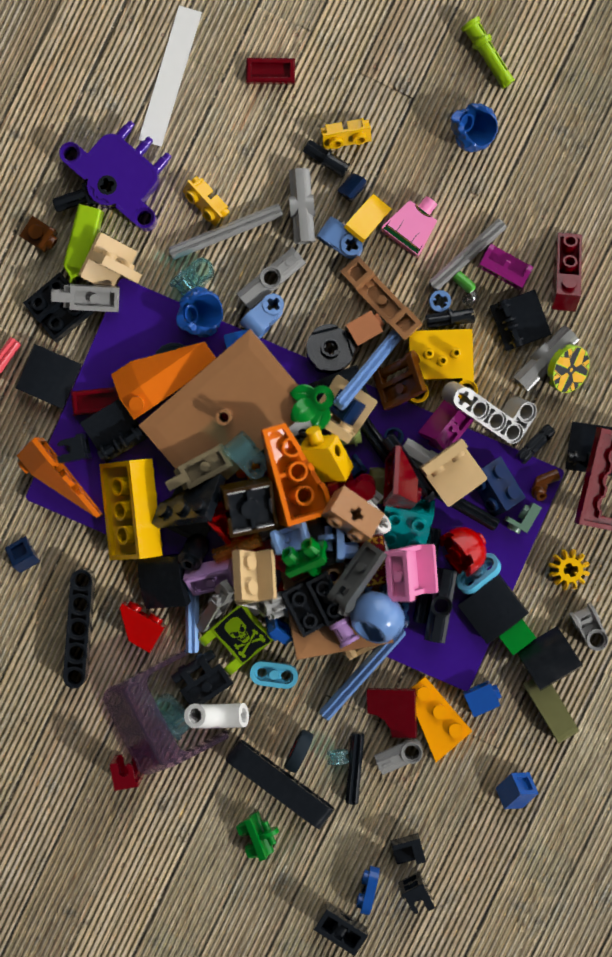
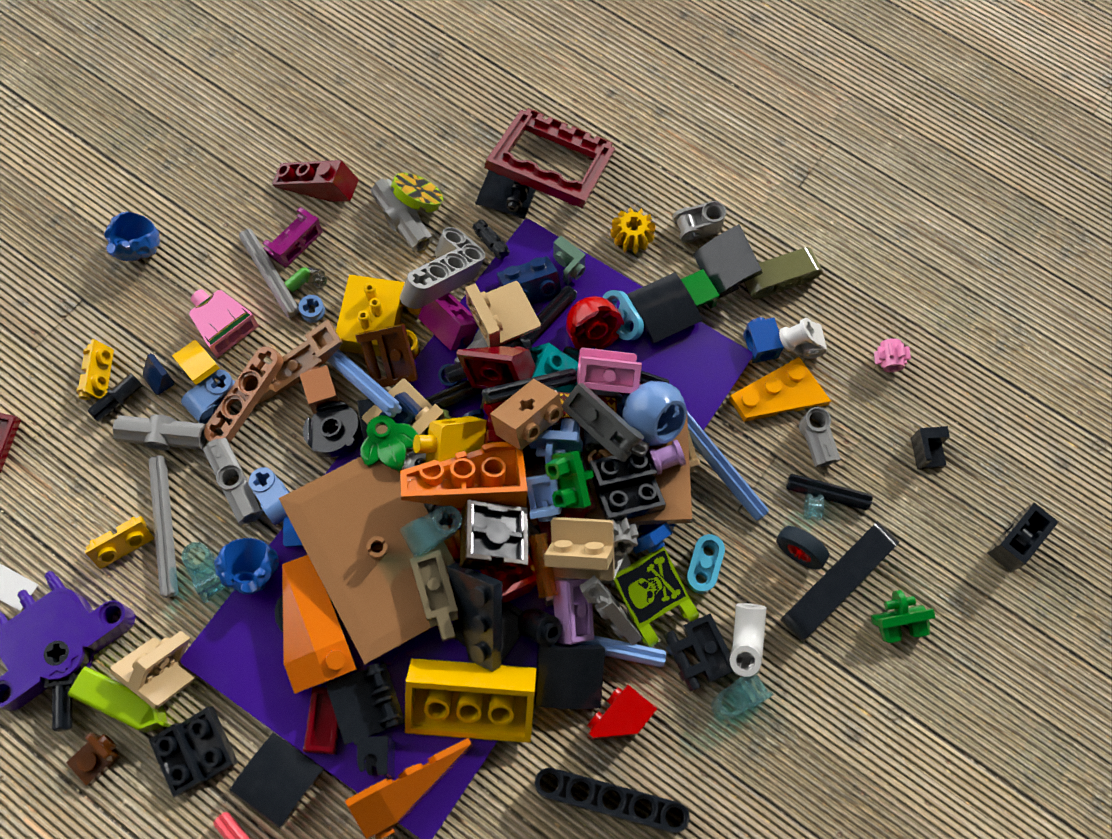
camera: 85 degrees left, 20 degrees down
light grey hinge [51,284,120,312] -> none
clear purple windscreen [103,649,229,775] -> none
dark red hinge [110,754,144,791] -> none
blue plate [356,866,380,915] -> none
dark red tile [367,688,417,738] -> none
black hinge [398,871,435,914] -> none
black piece [424,567,457,643] -> none
black axle [425,308,475,329] -> none
lime pin [461,16,515,89] -> none
black hinge [489,289,552,351] -> none
blue panel [496,772,539,809] -> none
reddish brown arm [531,469,561,501] -> none
none -> nougat beam [204,346,283,443]
none -> black axle [482,368,577,405]
none -> white piece [779,318,827,359]
none -> bright pink gear [874,339,911,372]

